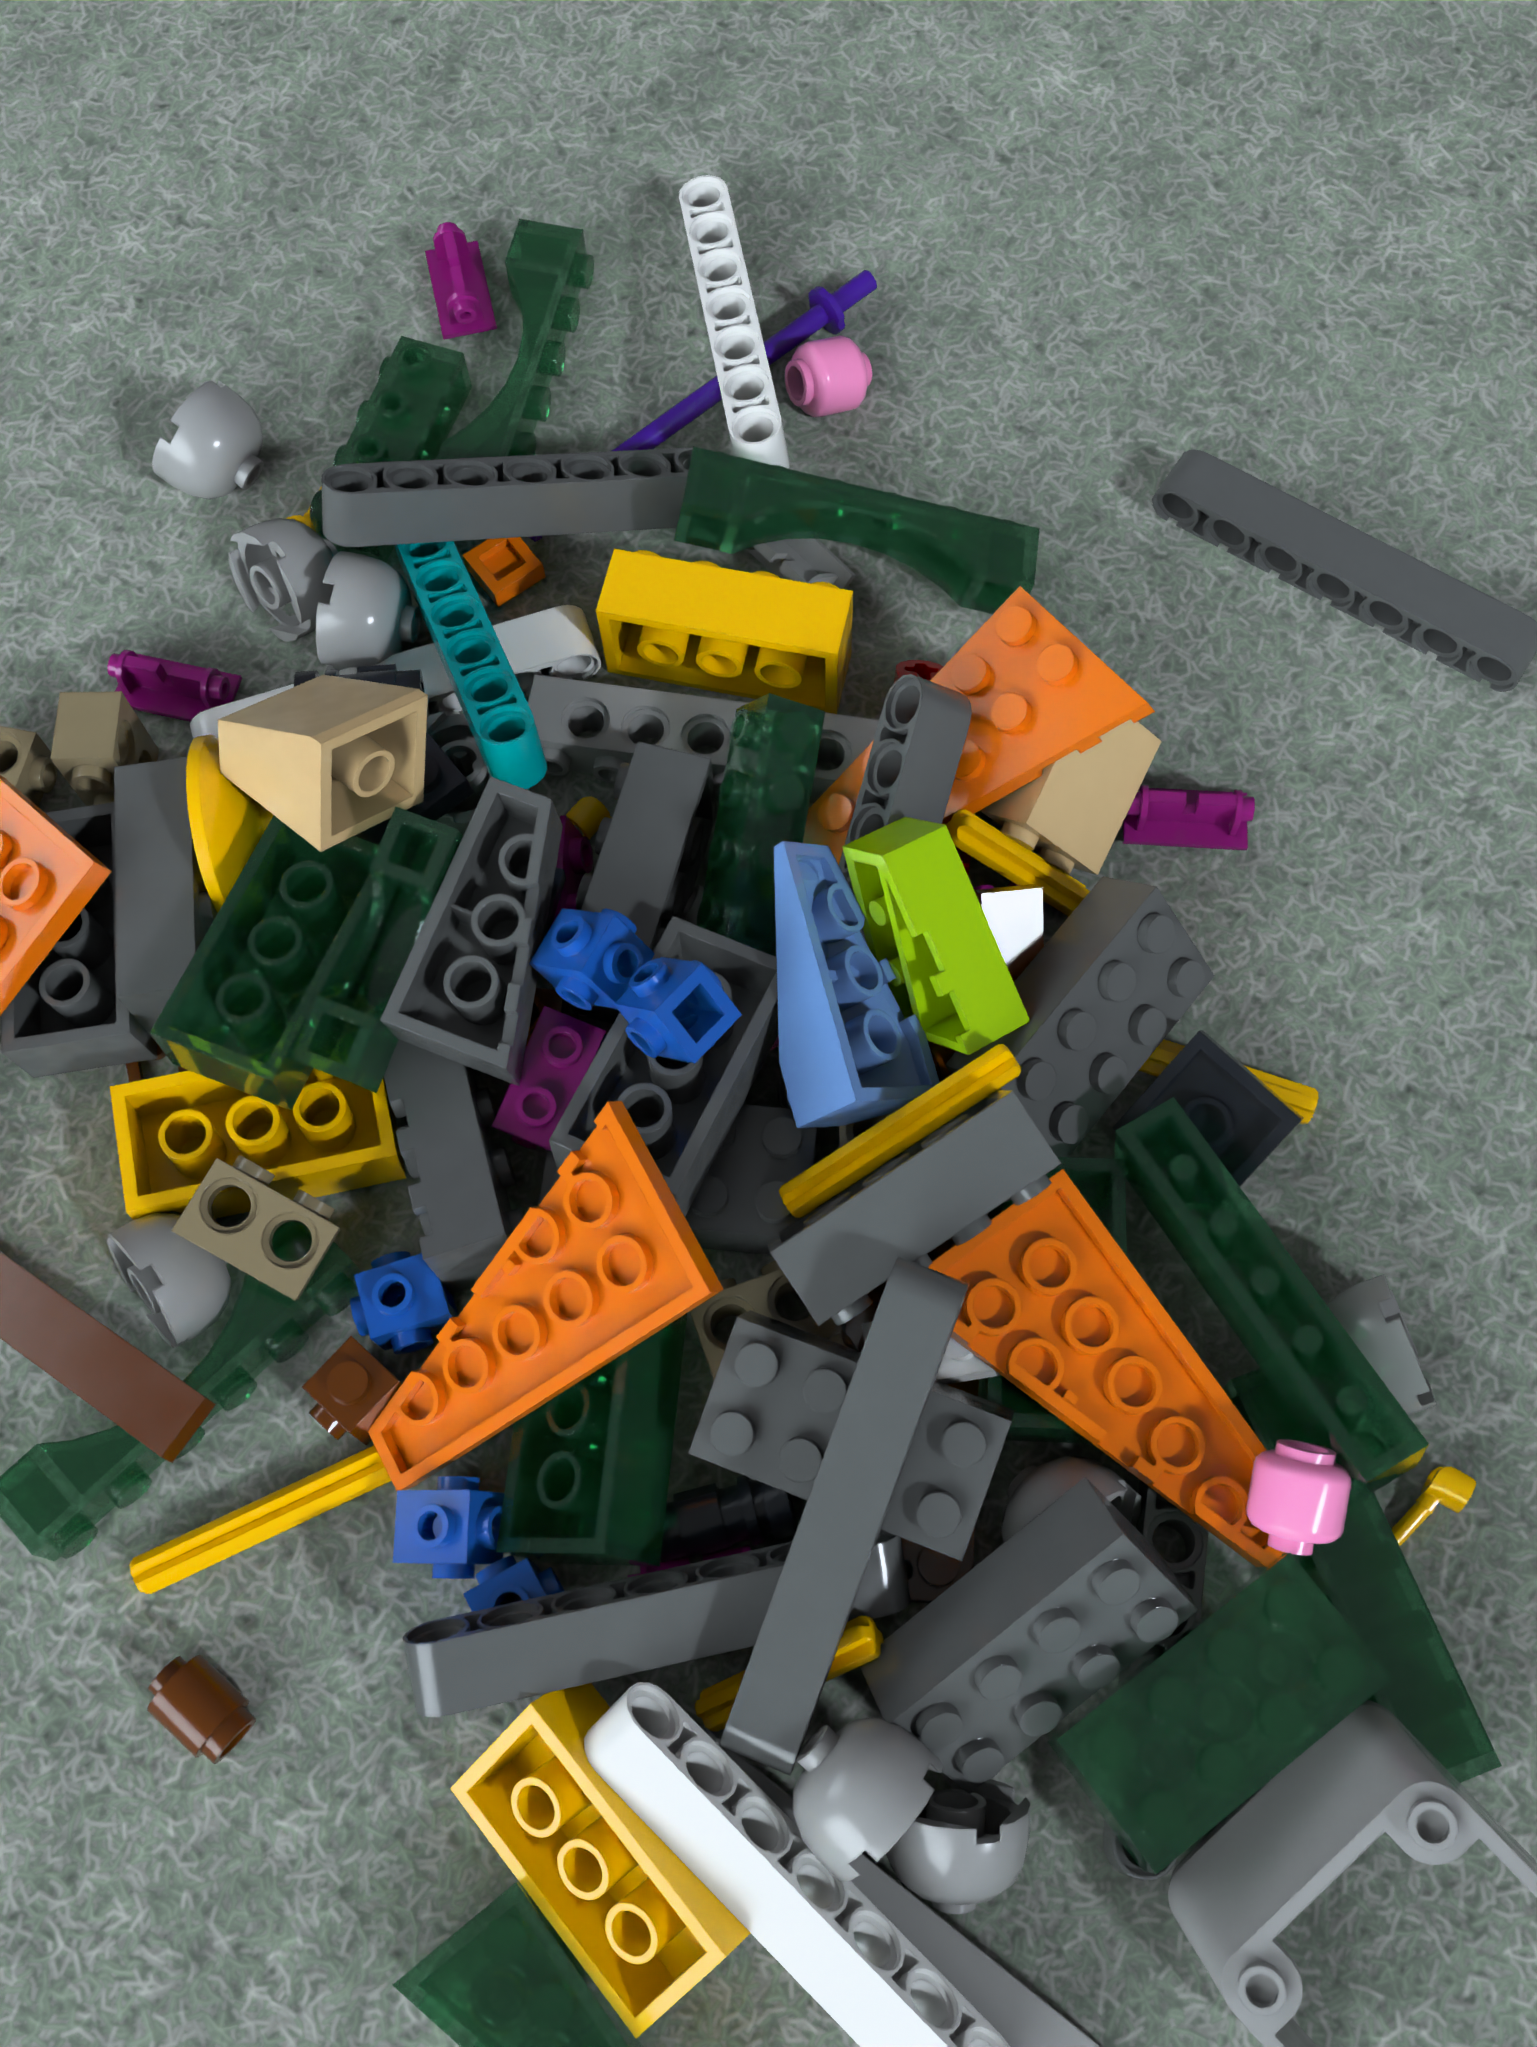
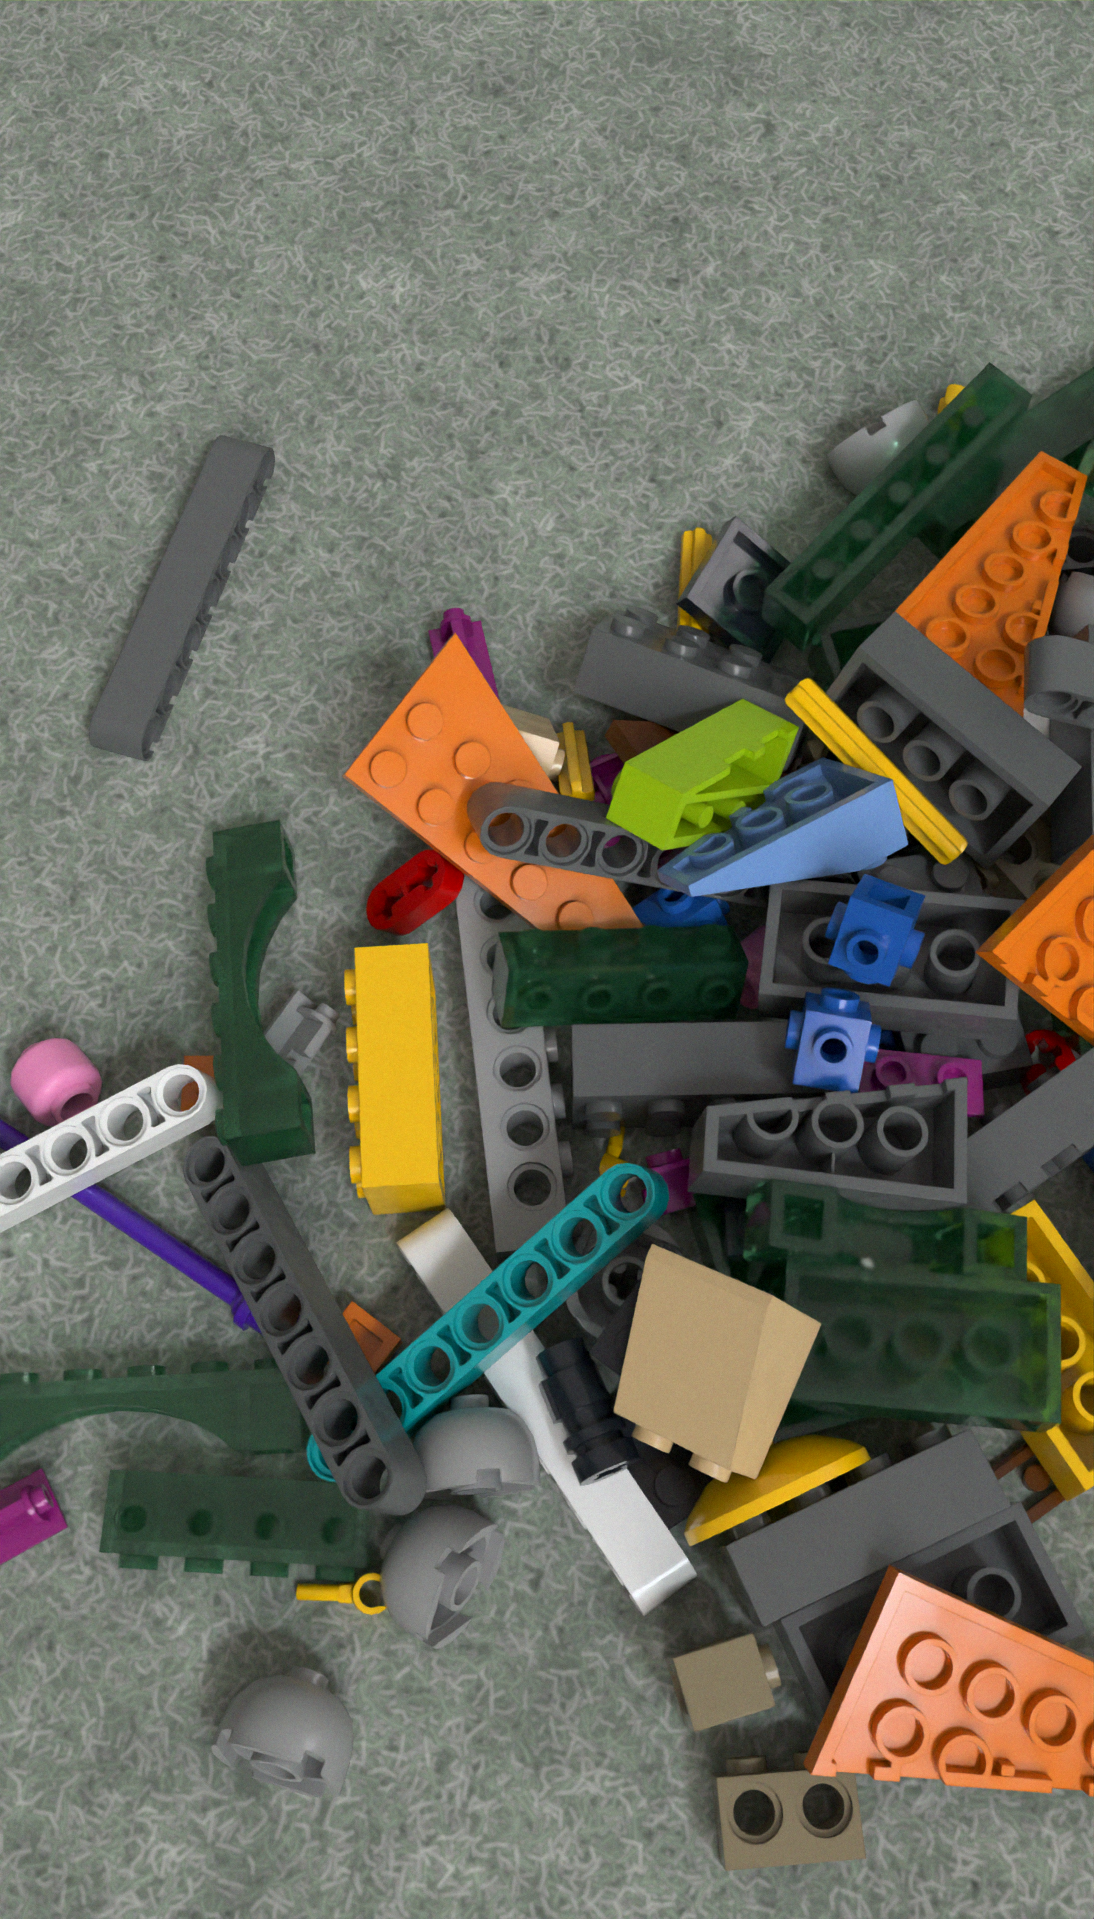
camera: 110 degrees left, 0 degrees up
magenta hinge [107,649,242,722] -> none
bright pink head [1246,1439,1351,1556] -> none

